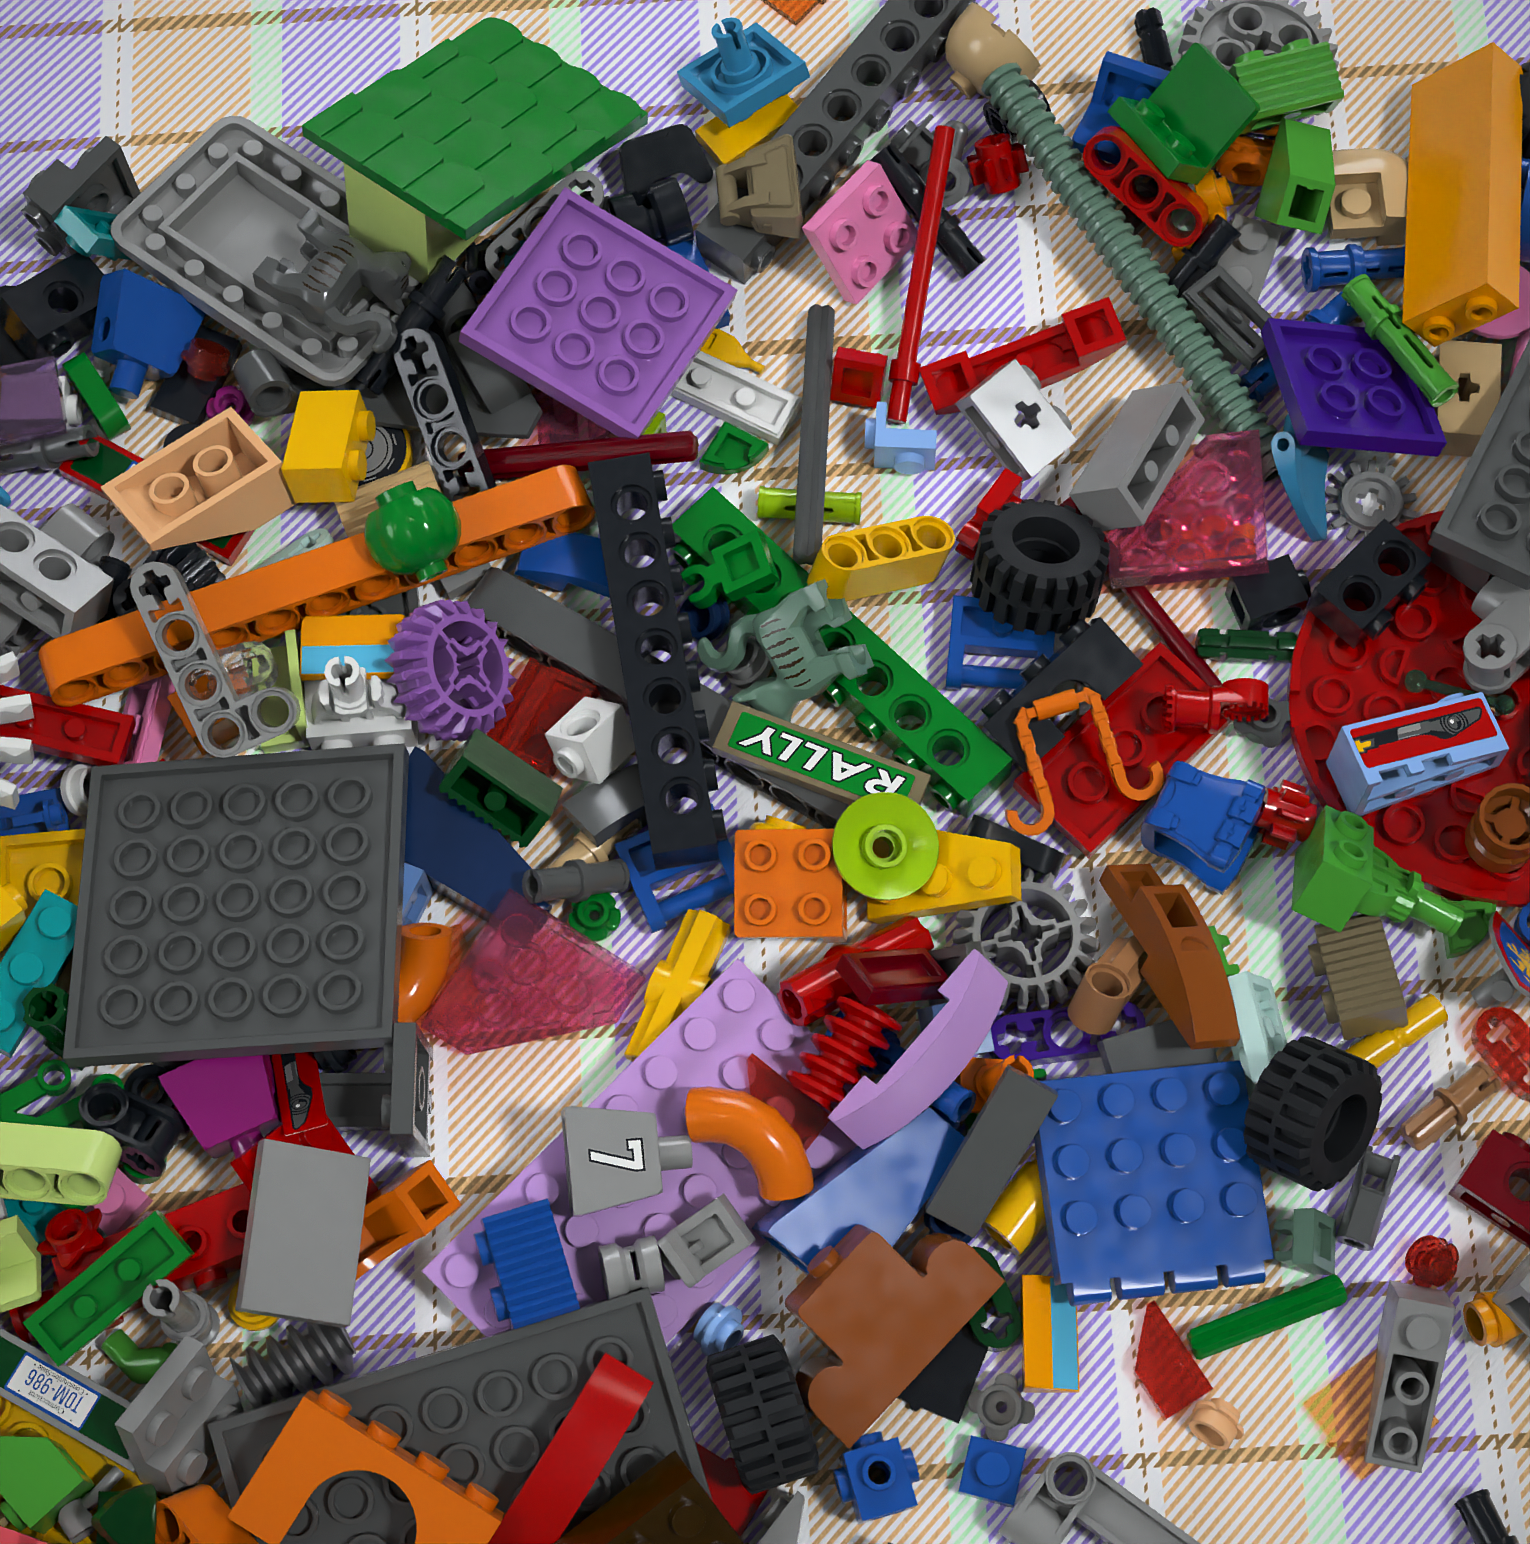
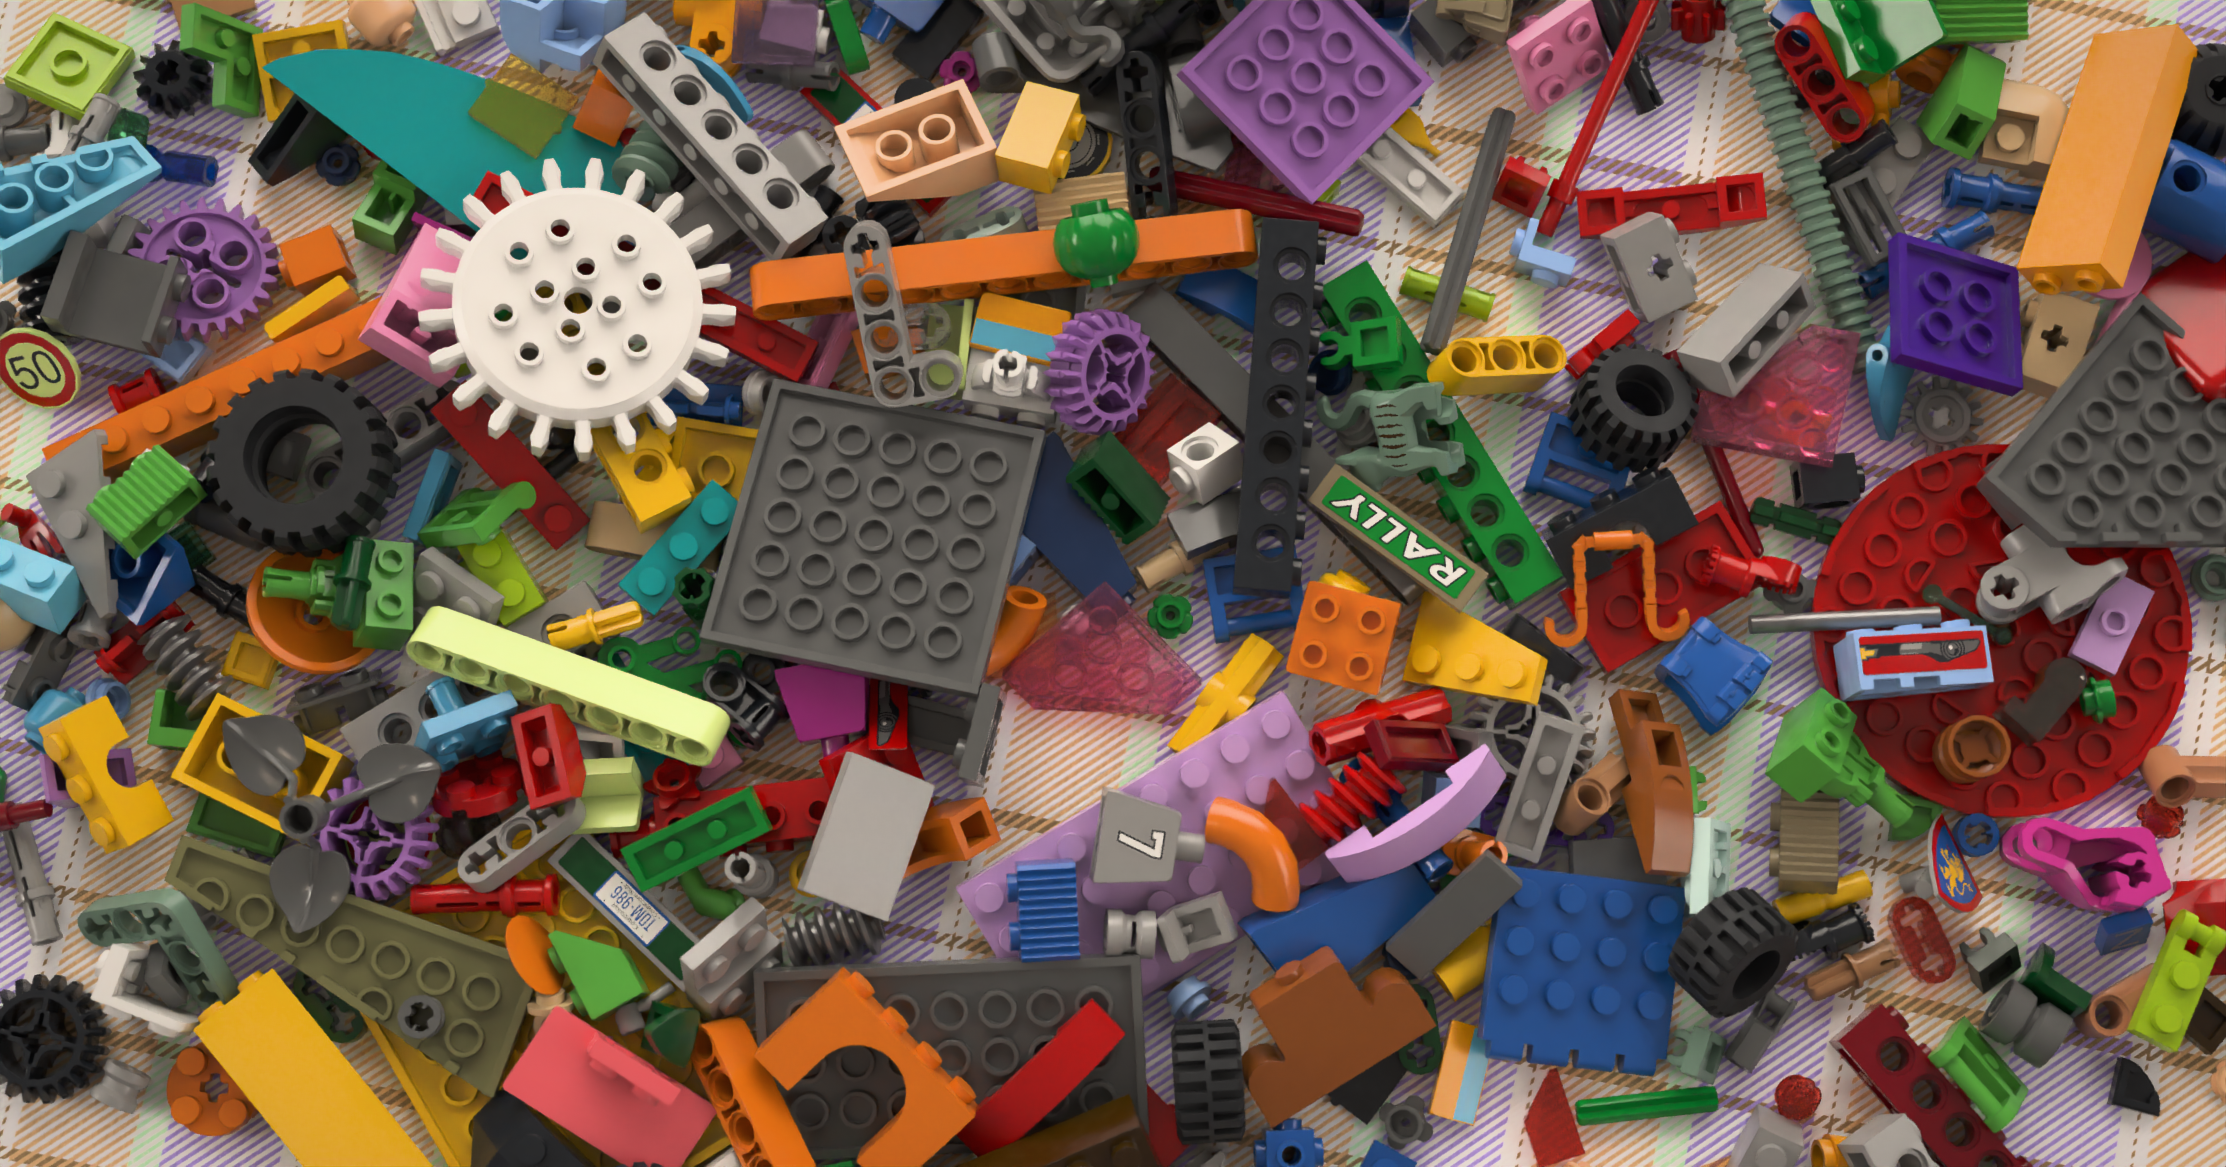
camera: 15 degrees right, 10 degrees up
clear red plate [181,338,230,381] -> none
dark grey pin [522,859,630,903] -> none
green tile [699,421,769,475] -> none
lime dish [832,792,939,900] -> none
red gear [1254,779,1317,850] -> none
black brick [1307,519,1432,649] -> none
bright green pin [1341,274,1459,407] -> none
none -> light grey plate [1494,710,1585,864]
none -> flat silver bar [1748,606,1941,634]
none -> black connector [1792,902,1875,962]

